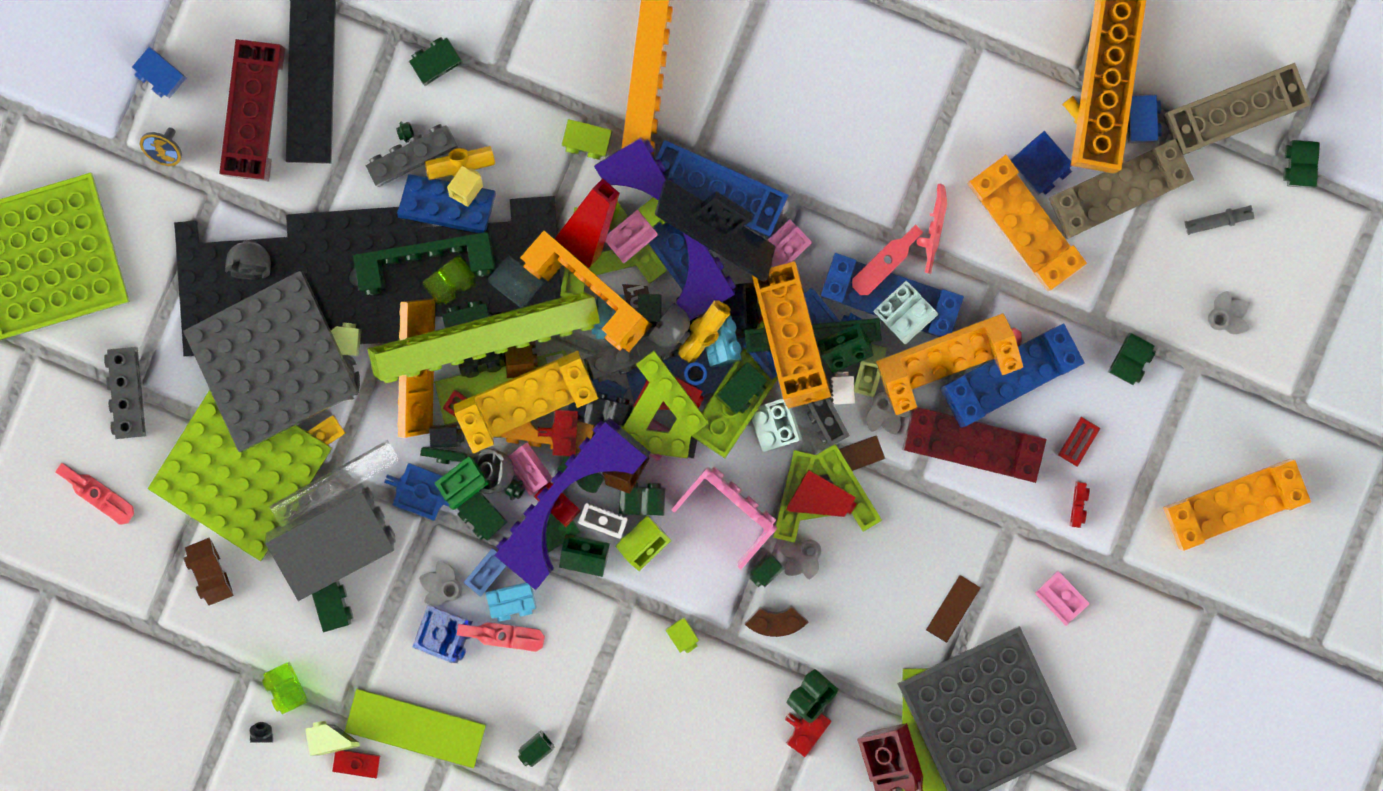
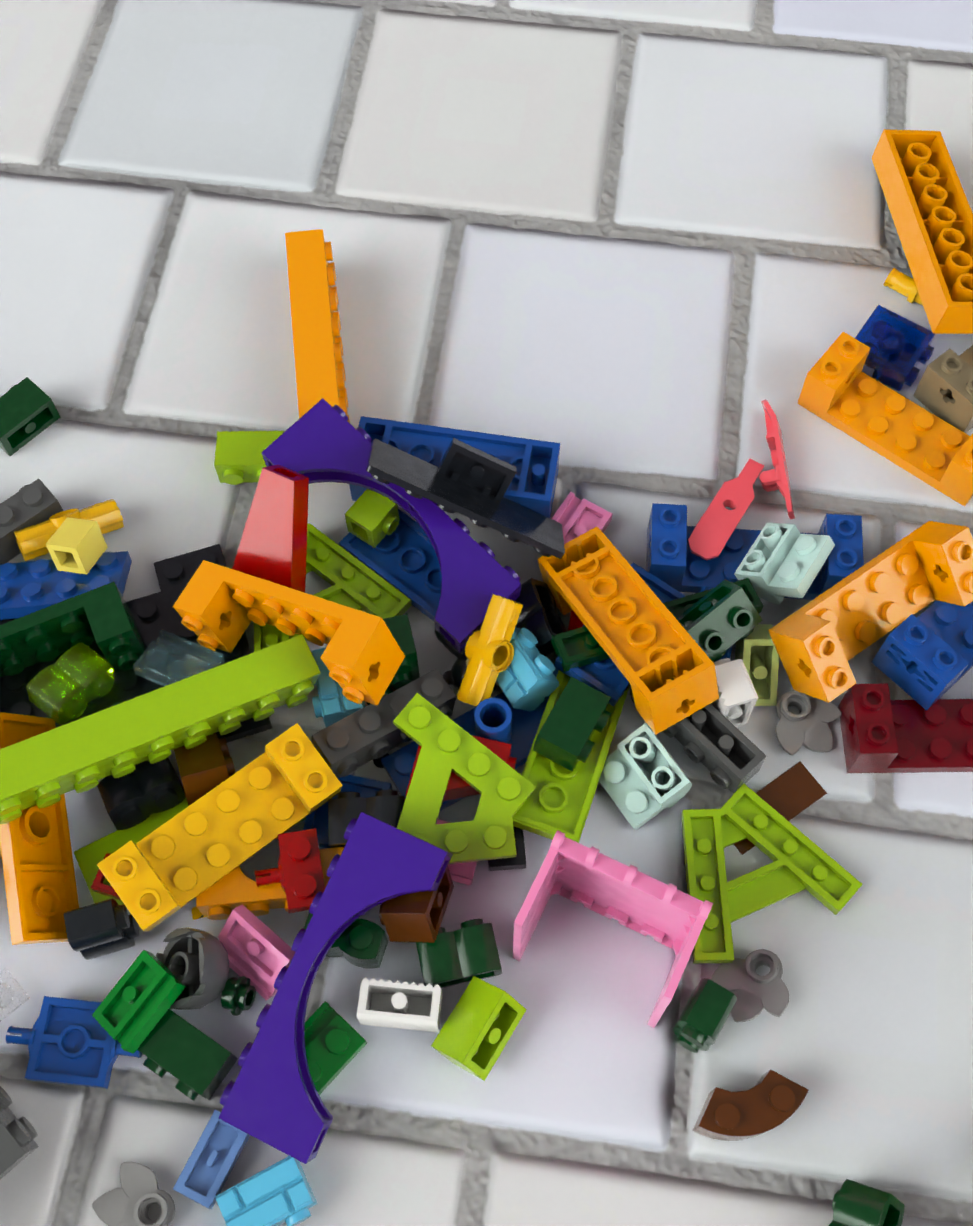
camera: 10 degrees left, 25 degrees down
dark green plate [420,447,468,464] -> none
red plate [533,482,581,527] -> none
dark green brick [559,534,610,577] -> none
bright pink plate [605,209,658,263] -> none
dark grey cylinder [648,303,690,348] -> none
lime brick [665,617,699,653] -> none
red slope [786,470,857,517] -> none

